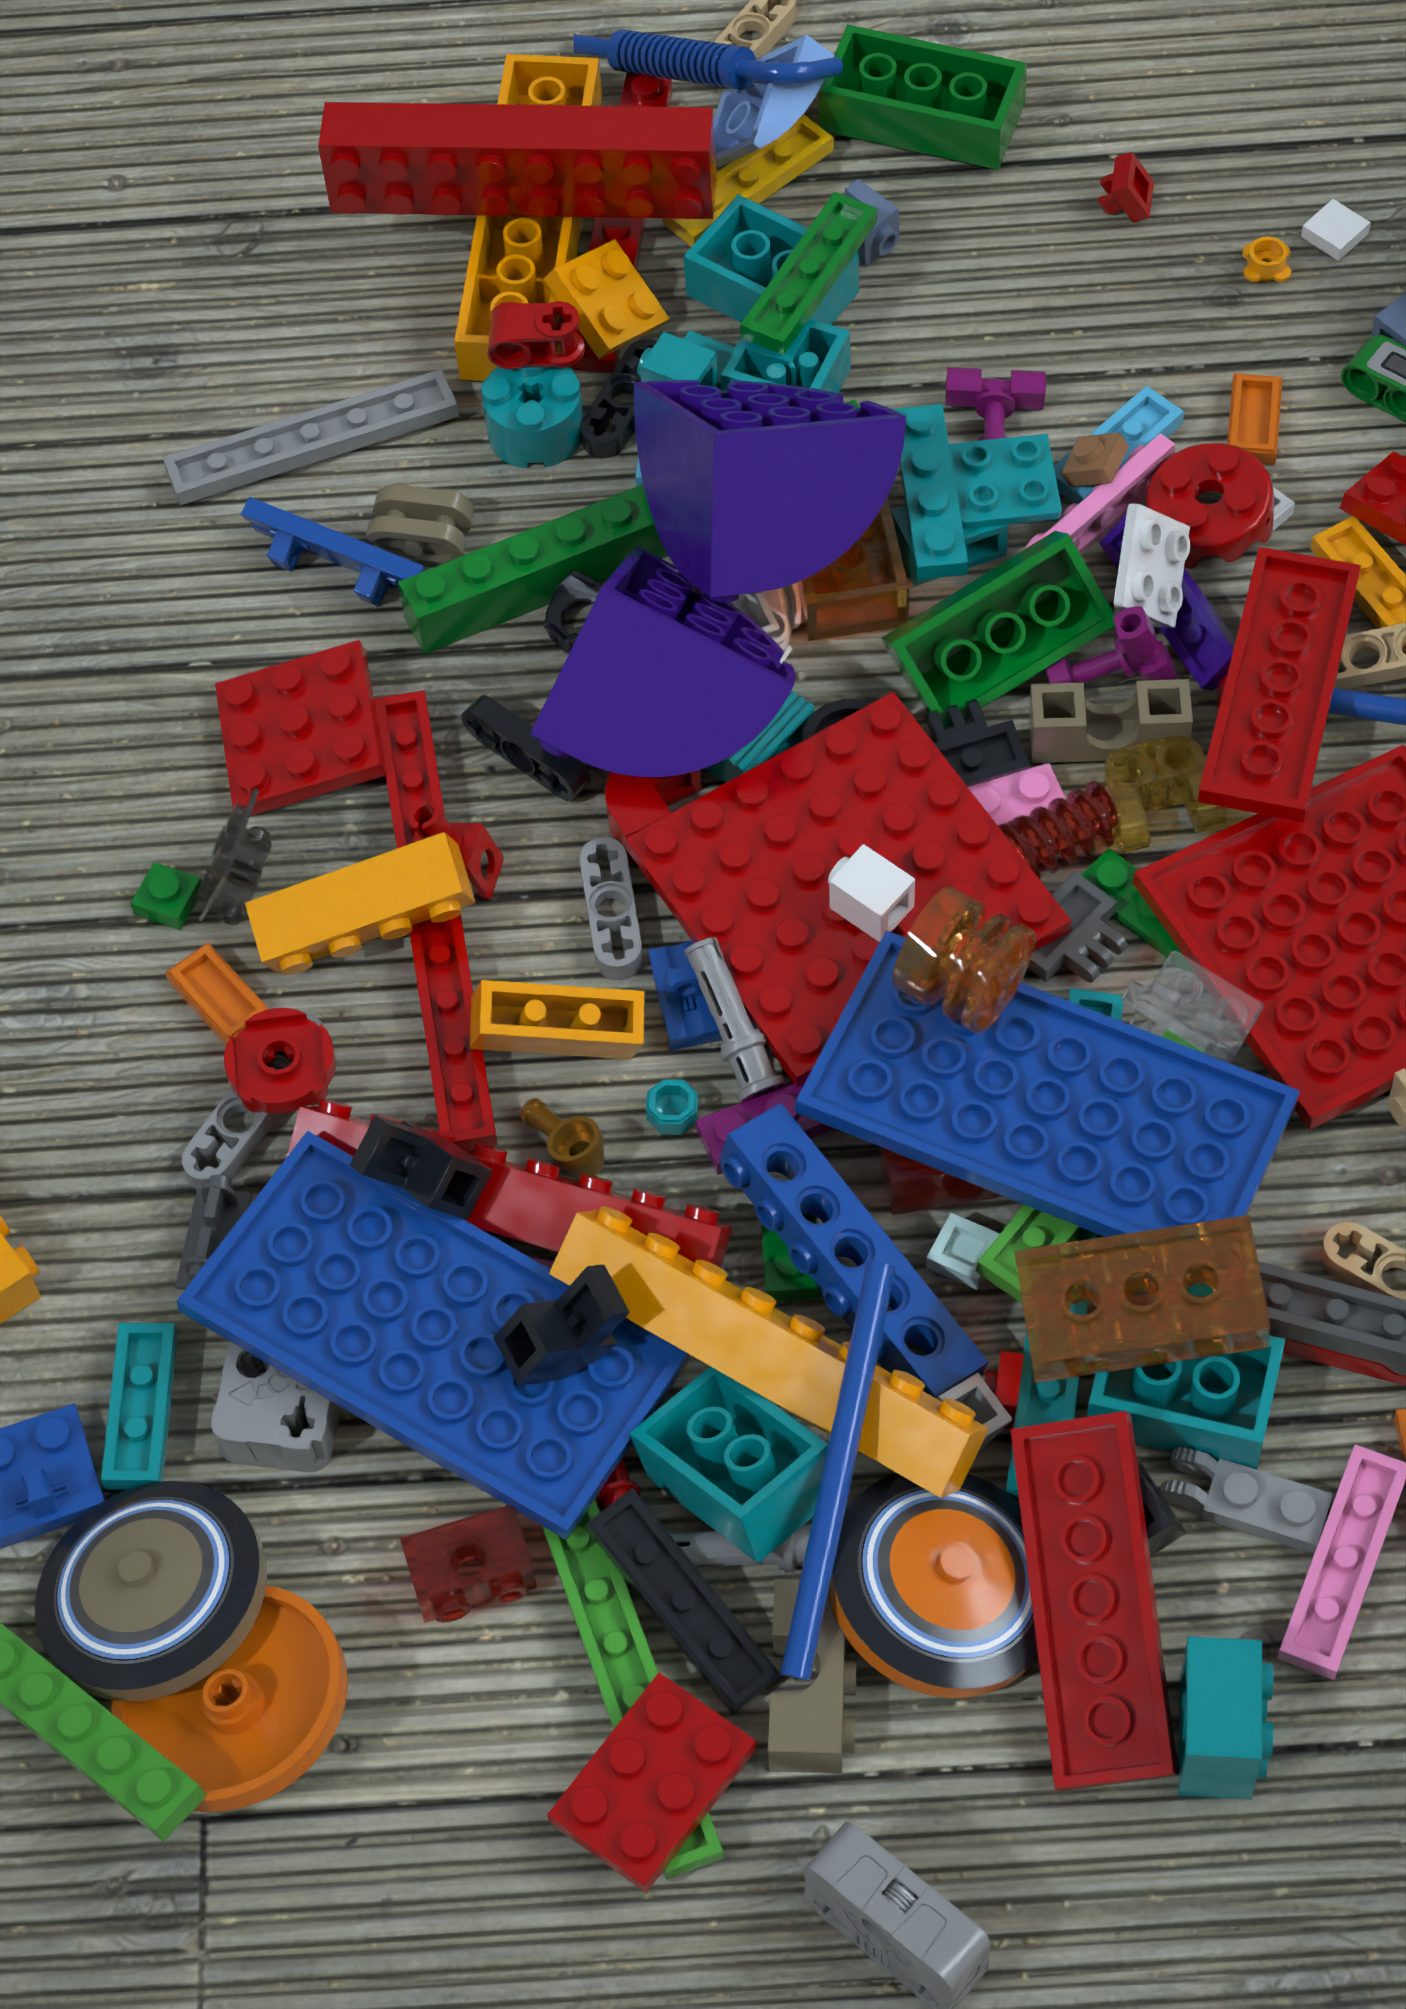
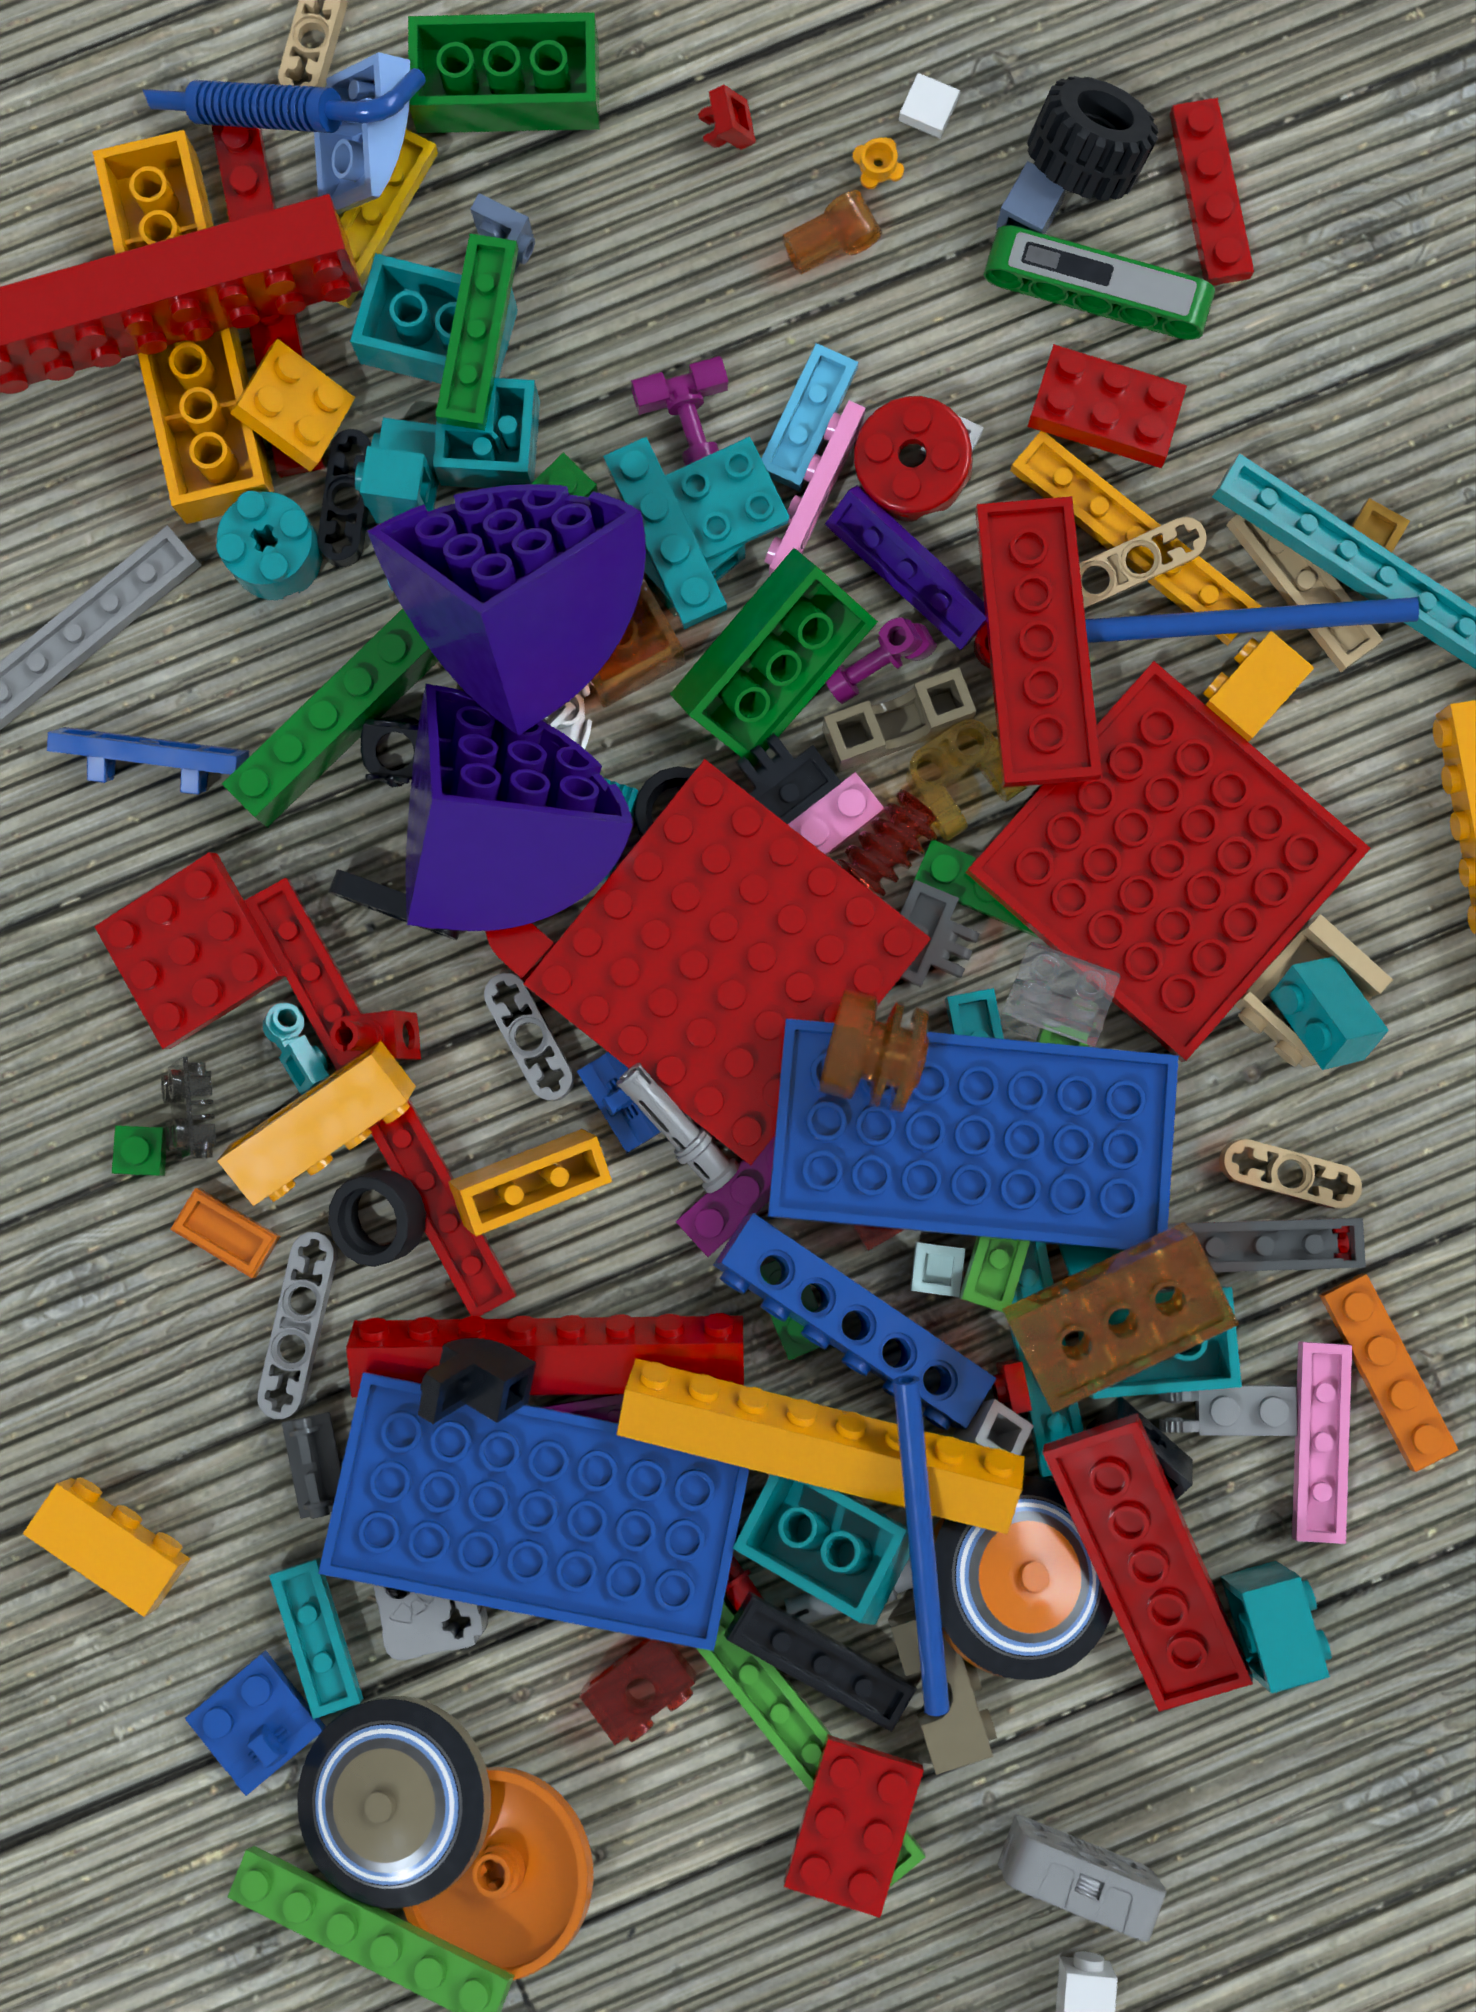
camera: 20 degrees left, 25 degrees up
red plate [224,1008,336,1114] -> none
dark tan brick [364,483,474,568] -> none
red piece [487,301,585,369] -> none
black brick [493,1264,630,1386] -> none
pearl gold bar [520,1098,604,1178] -> none
teal tile [646,1079,699,1135] -> none
white brick [828,844,915,942] -> none
medium nougat plate [1061,432,1129,487] -> none
white bracket [1114,504,1190,628] -> none
orange tile [1227,373,1283,465] -> none
none -> teal plate [262,1003,329,1095]
none -> black tyre [328,1169,426,1267]
none -> clear orange piece [783,190,882,275]

